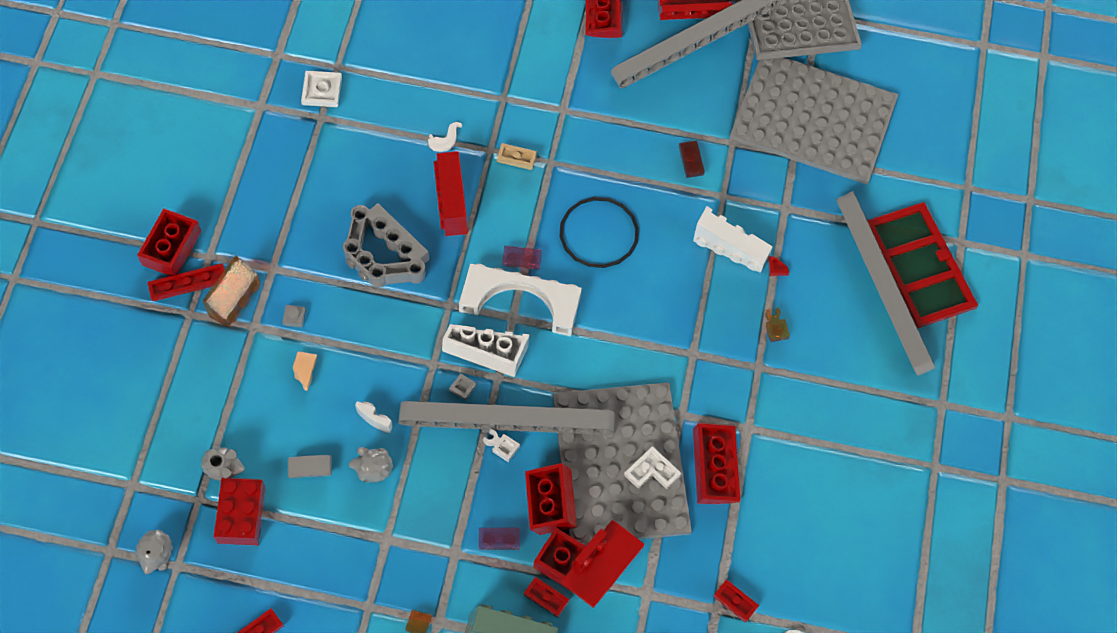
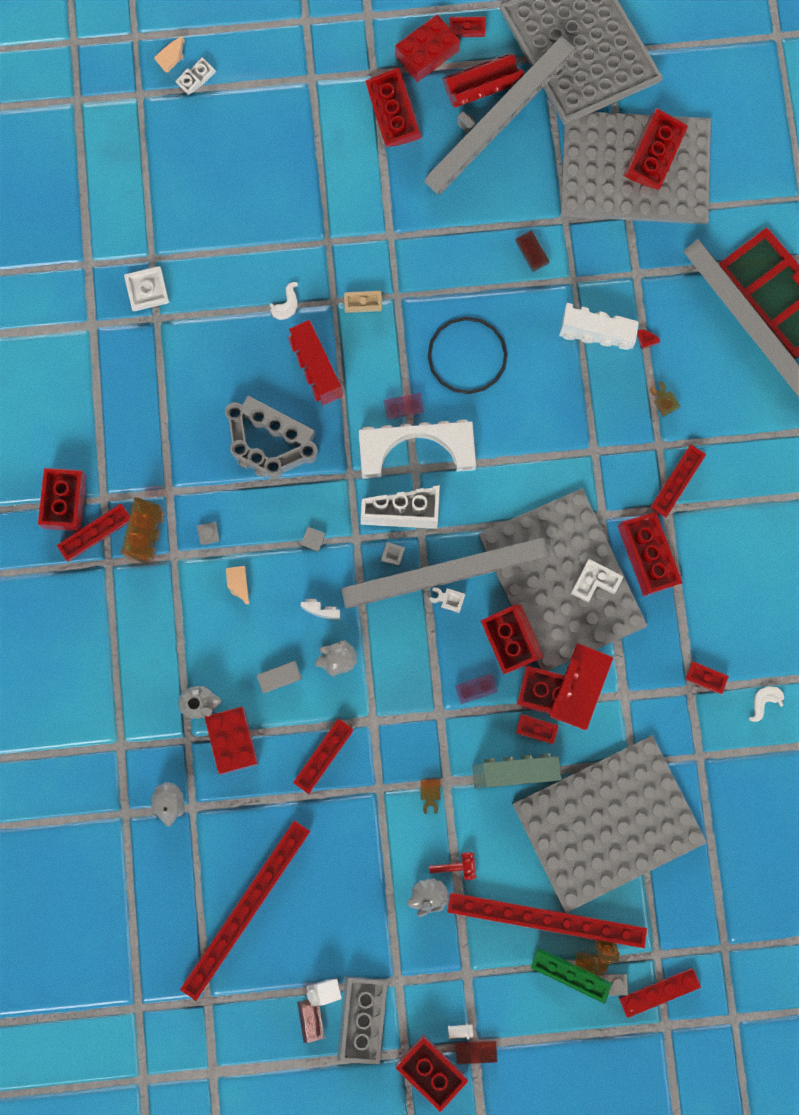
camera: 15 degrees left, 15 degrees up
none -> red plate [293,718,354,794]
none -> light grey tile [301,527,326,552]
none -> light grey plate [457,112,476,134]
none -> red slope [623,108,688,190]
none -> red plate [650,444,707,518]

